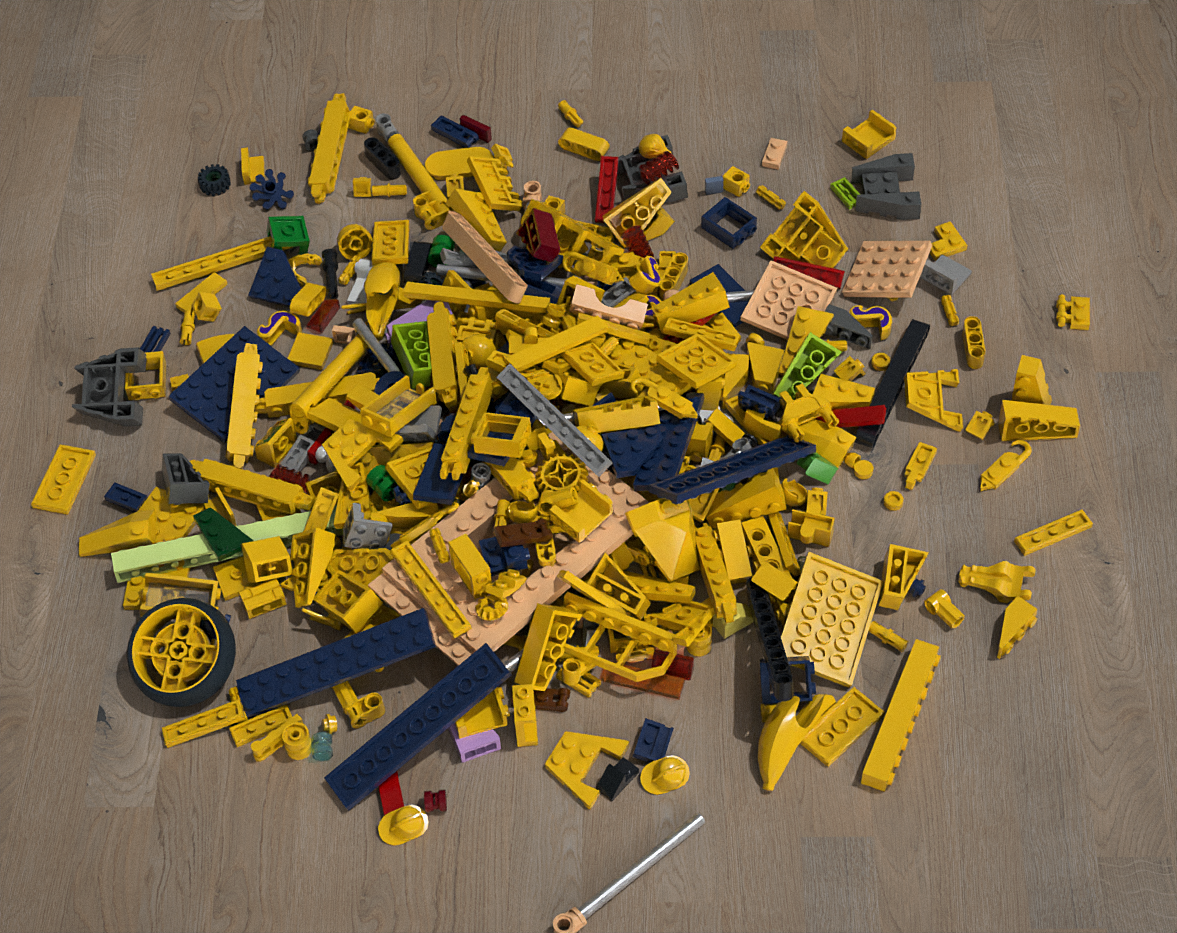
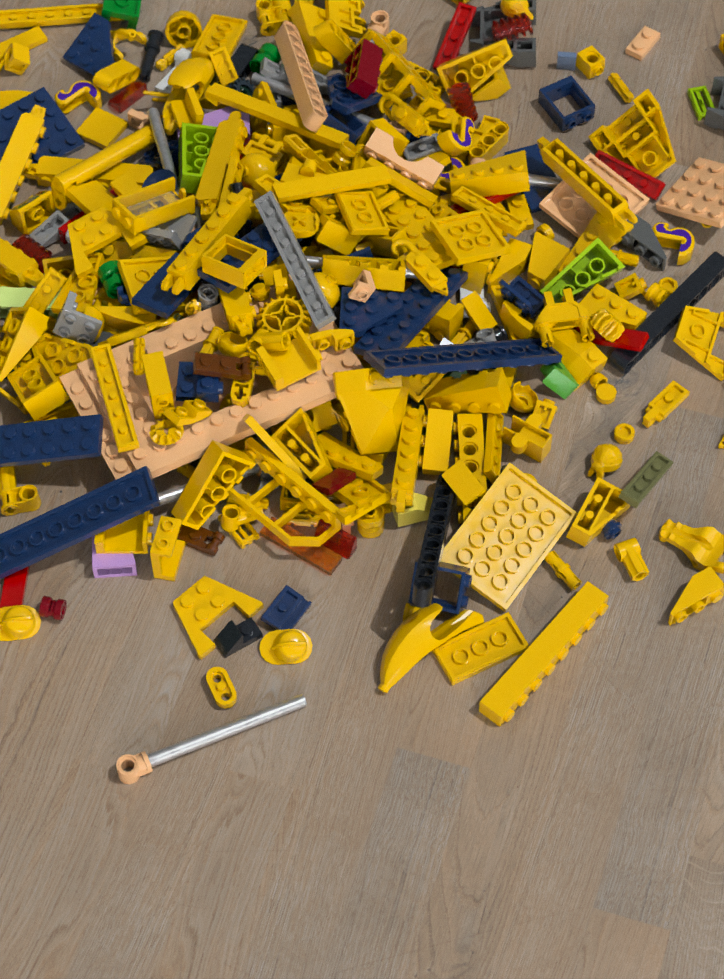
camera: 15 degrees right, 5 degrees up
none -> yellow panel [170,87,204,130]
none -> yellow plate [206,667,237,709]
none -> yellow plate [208,46,239,86]
none -> yellow slope [309,329,355,352]
none -> yellow beam [313,19,356,64]
none -> dark red tile [313,467,356,496]
none -> light nougat bracket [348,269,376,303]
none -> yellow hinge [537,136,638,231]
none -> yellow piece [588,443,623,479]
none -> yellow gear [590,308,625,342]
none -> olive tile [619,451,674,508]
none -> yellow wheel [644,282,670,308]

